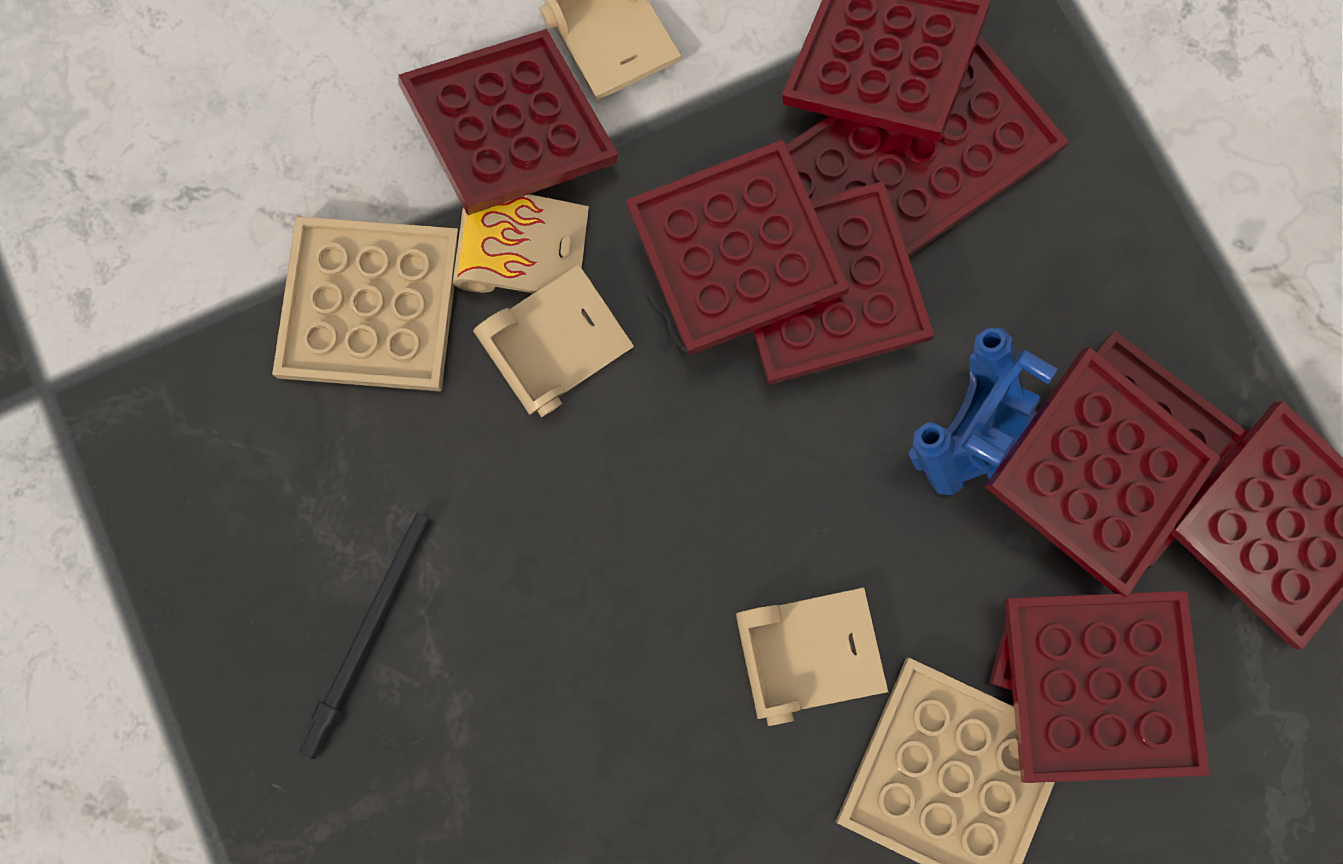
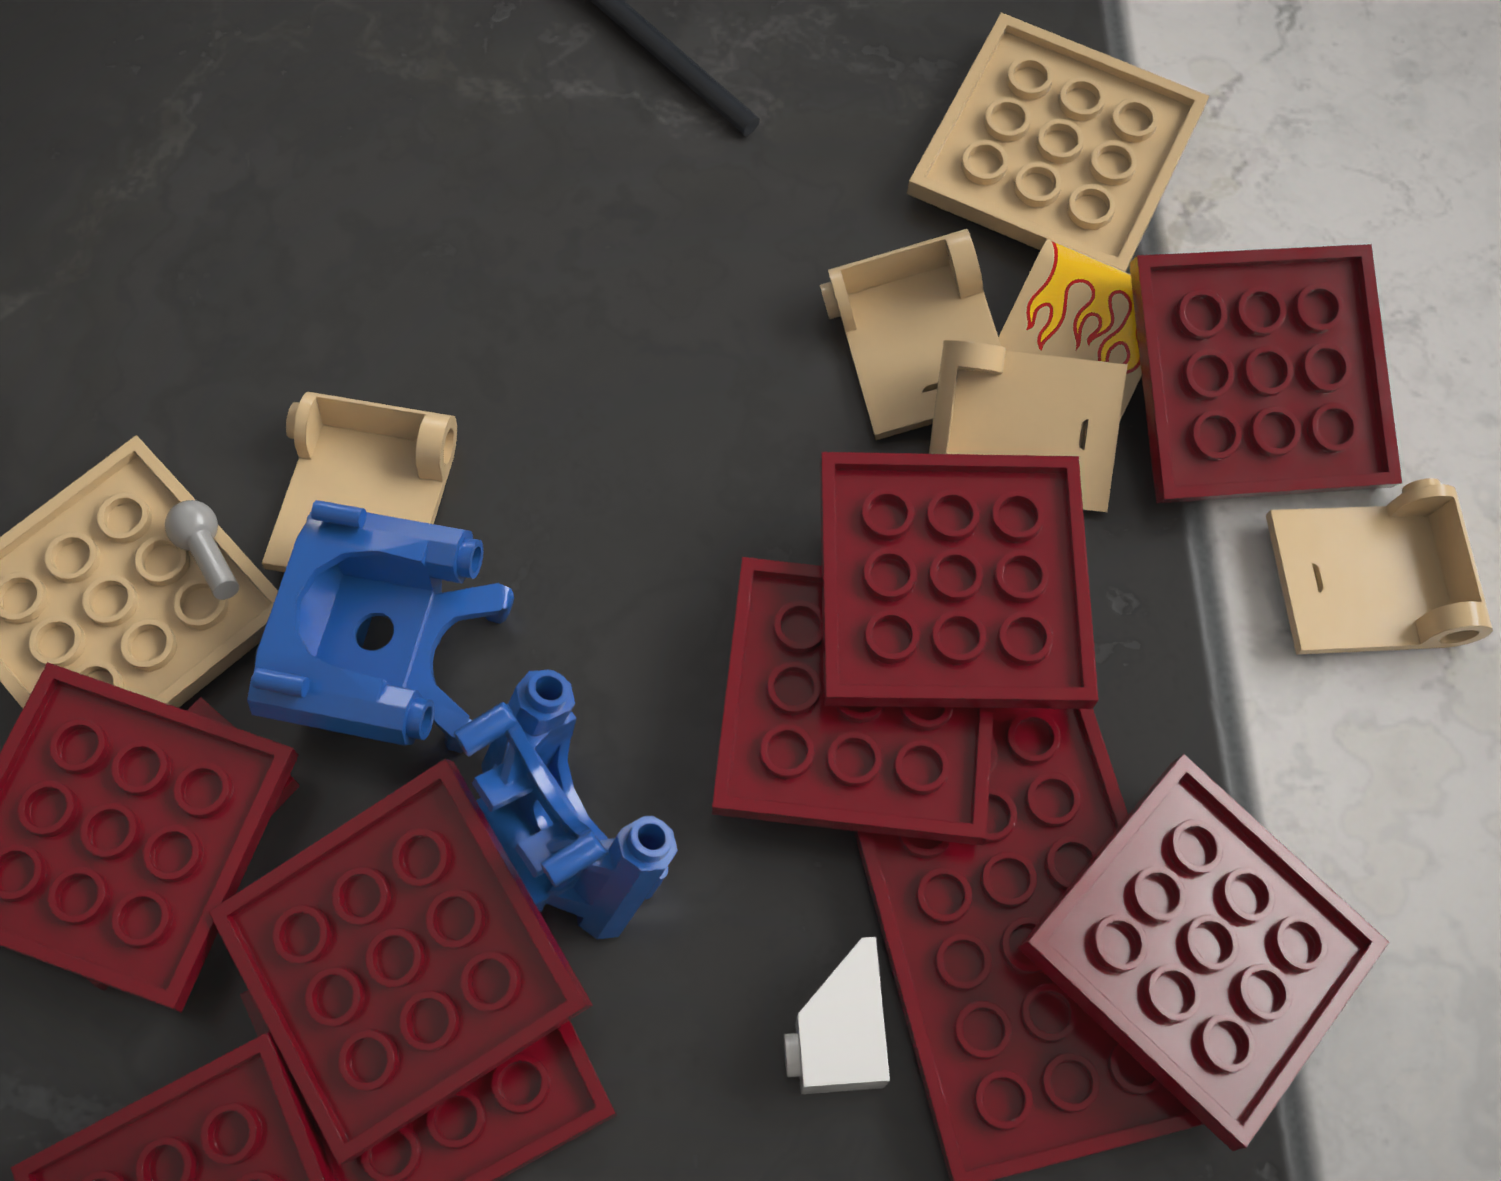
camera: 105 degrees right, 10 degrees down
none -> light grey bar [165,500,239,600]
none -> blue piece [247,500,514,753]
none -> white slope [784,937,890,1094]
none -> tan door [929,340,1128,512]

